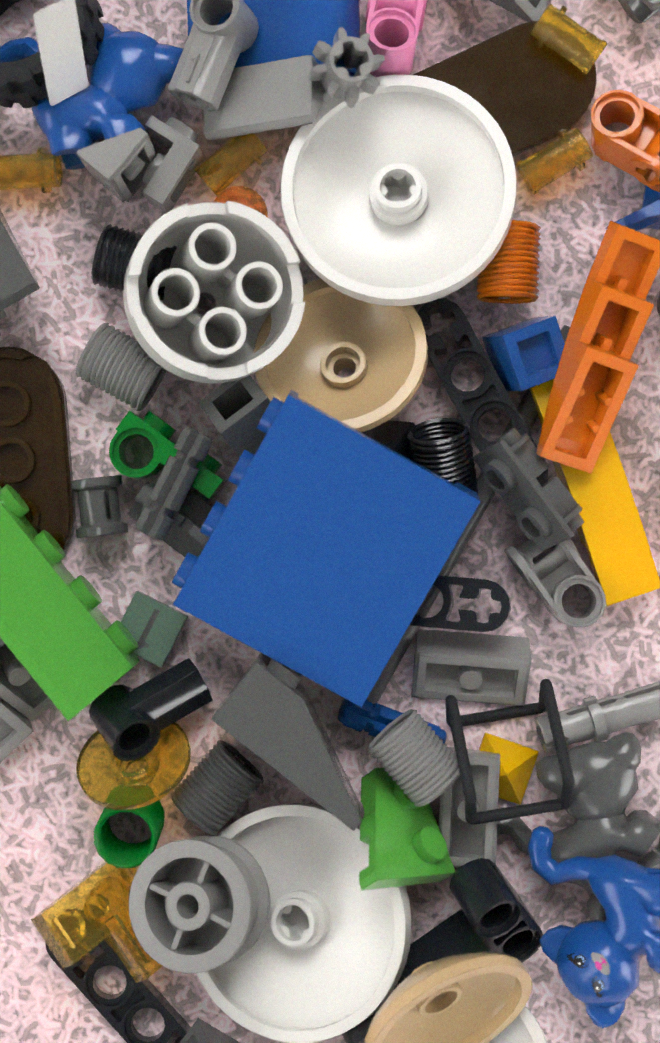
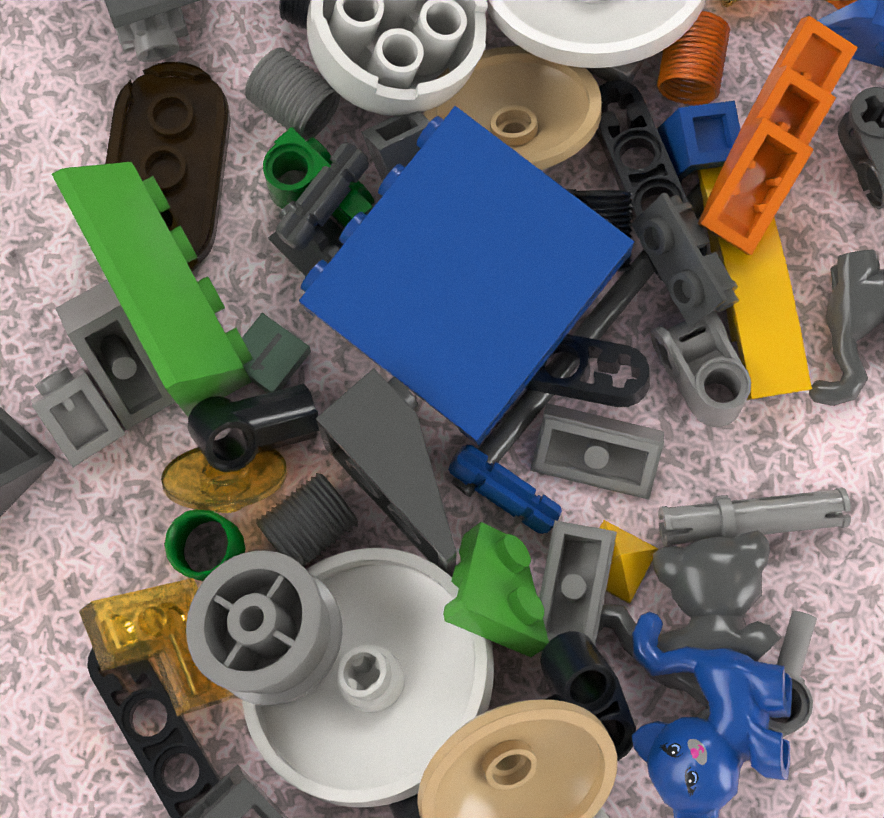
camera: 10 degrees right, 15 degrees down
dark grey bush [70,475,128,538] -> none
light grey piece [368,709,460,807] -> none
black piece [445,679,575,825] -> none

